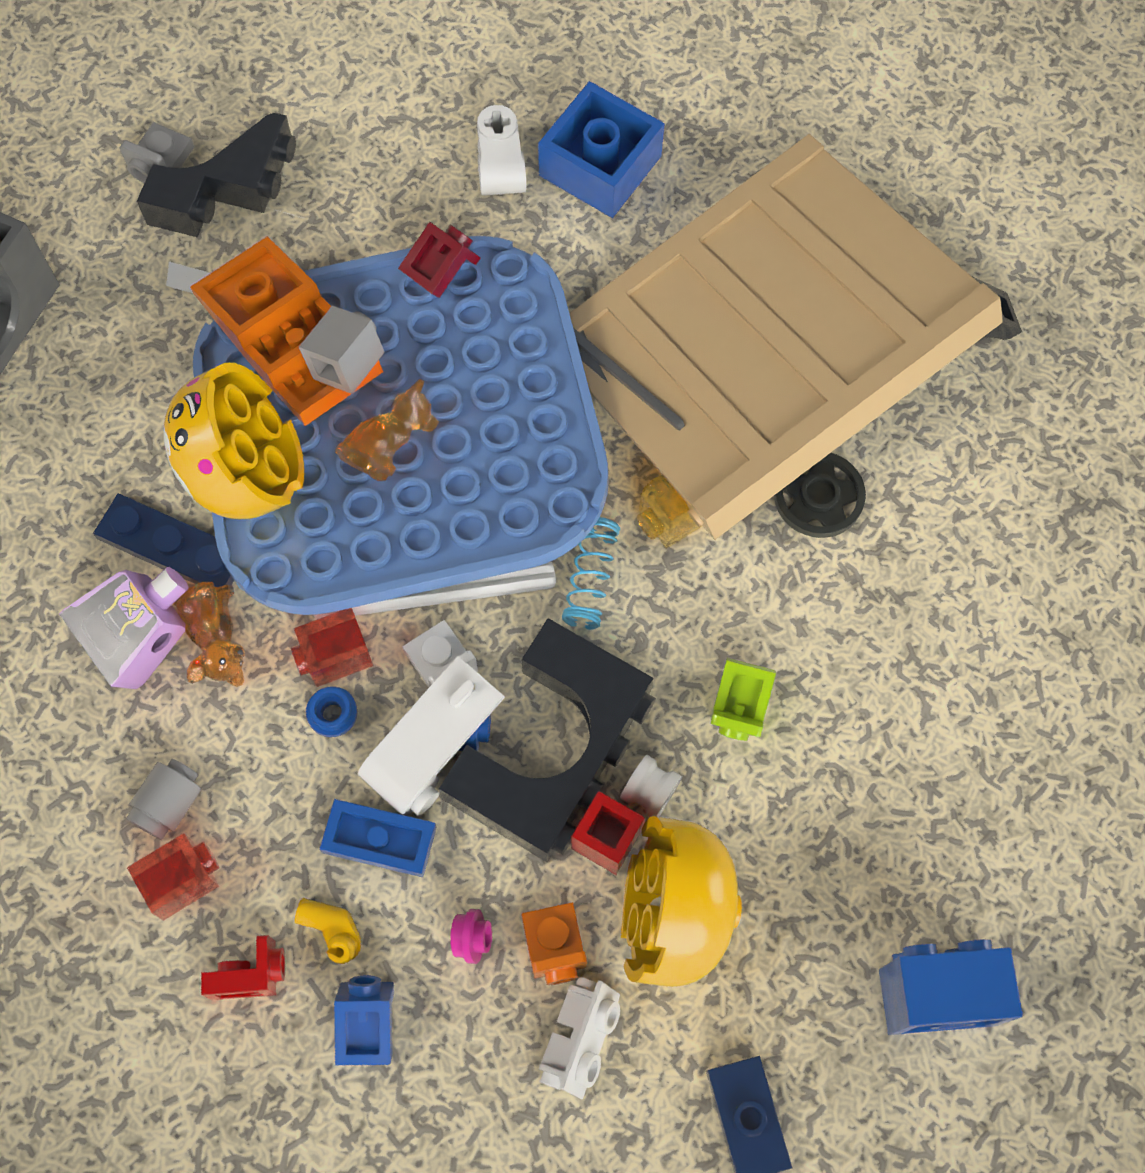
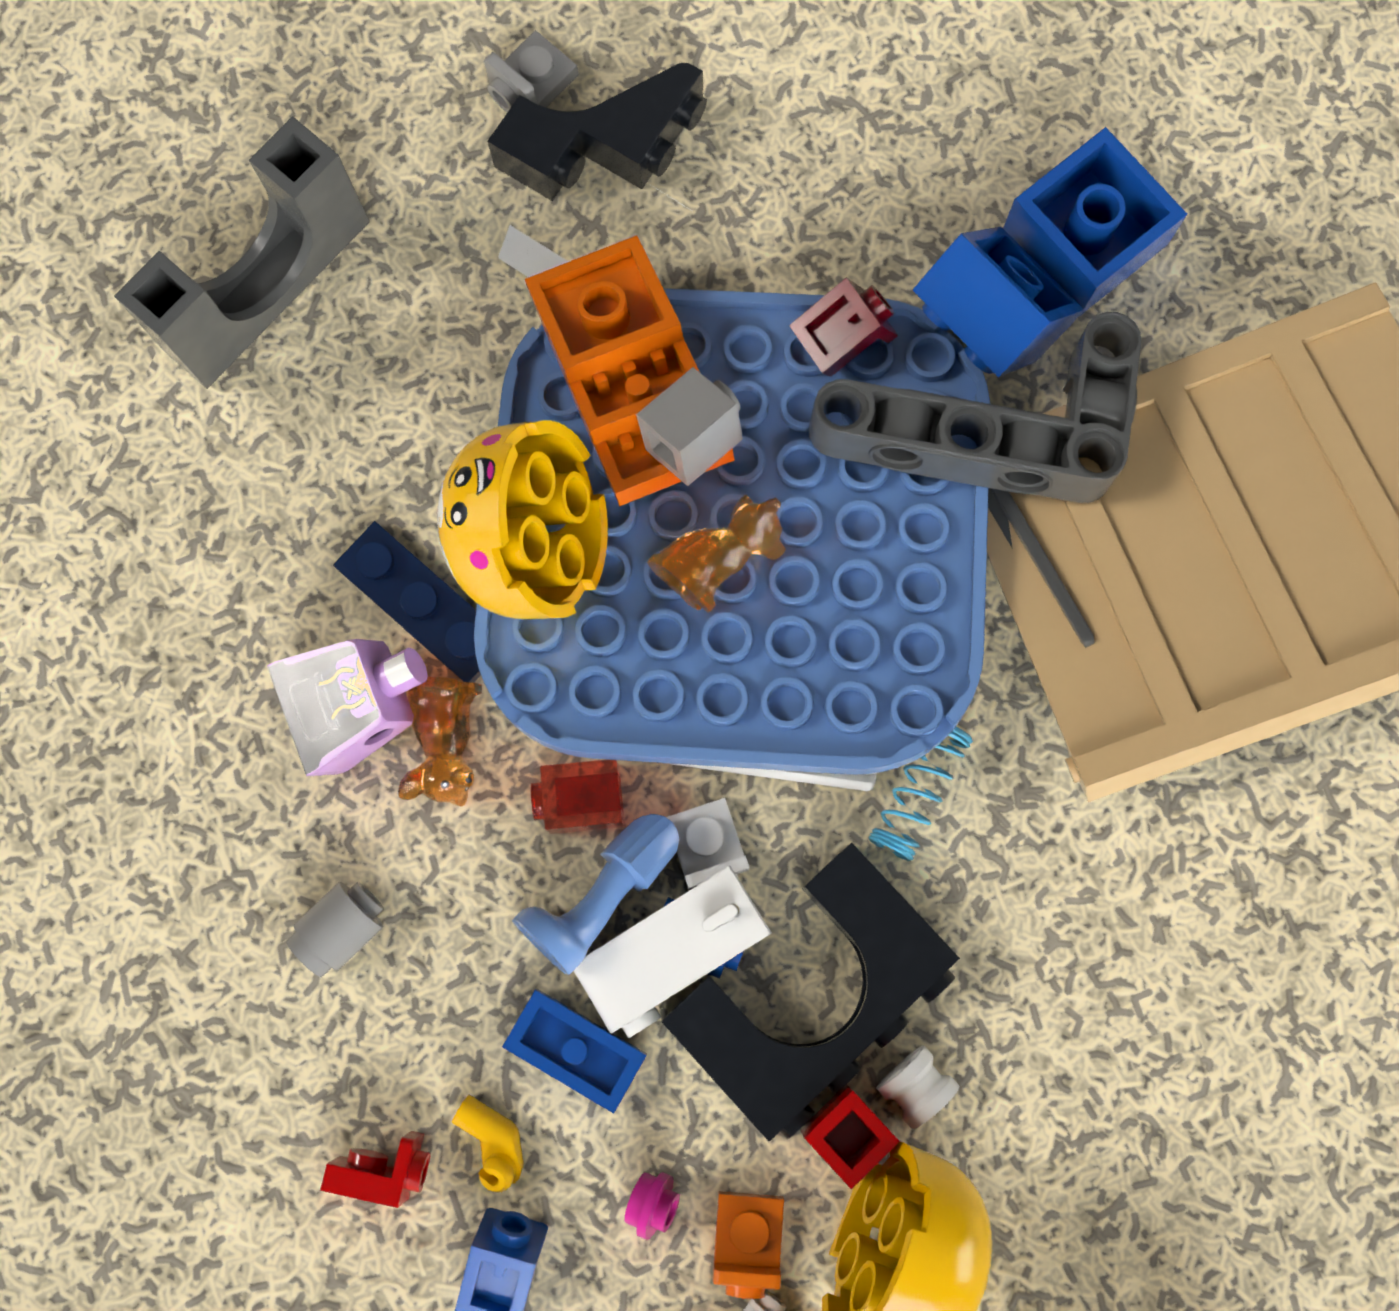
camera: 20 degrees right, 10 degrees up
clear red brick [127,833,220,921] -> none
blue plate [306,687,358,737] -> none
white piece [477,105,526,196] -> none
clear yellow brick [637,475,702,549] -> none
lime bracket [710,658,776,741] -> none
pearl dark grey wheel [774,453,866,538] -> none
none -> medium blue piece [512,814,679,975]
none -> dark grey beam [809,312,1142,503]
none -> blue brick [912,227,1085,378]

